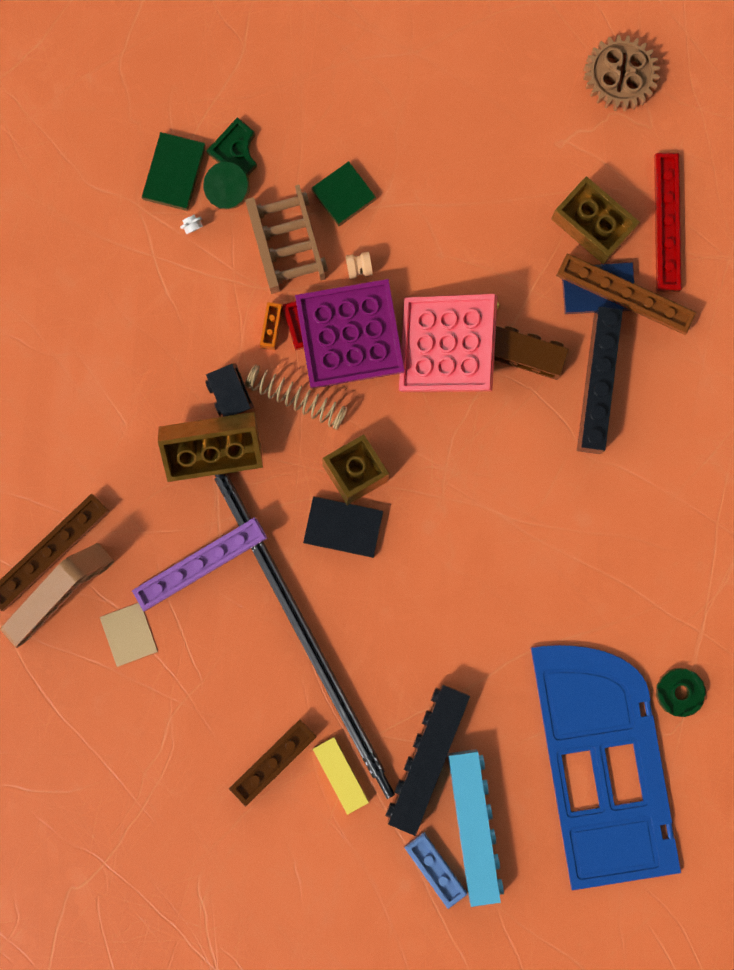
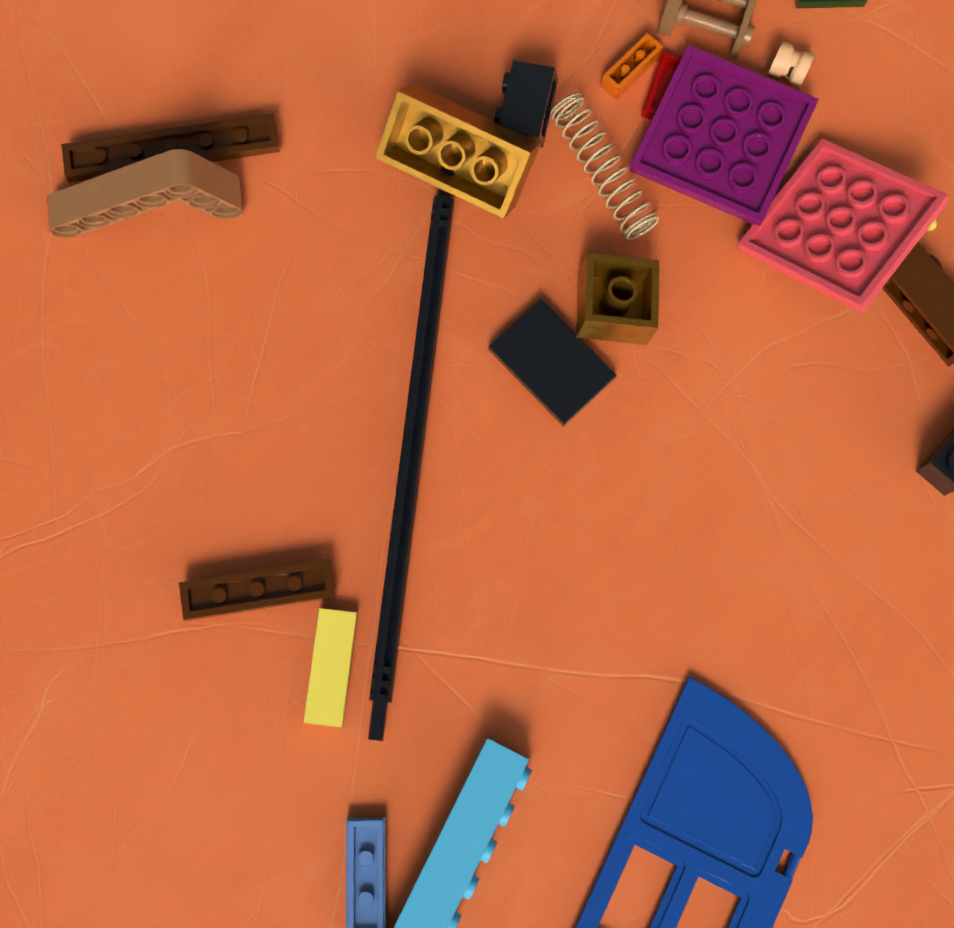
camera: 30 degrees right, 5 degrees down
tan sticker [100,603,158,667] -> none
medium lavender tile [132,517,268,611] -> none
black brick [385,684,470,836] -> none
dark green tile [656,668,706,717] -> none

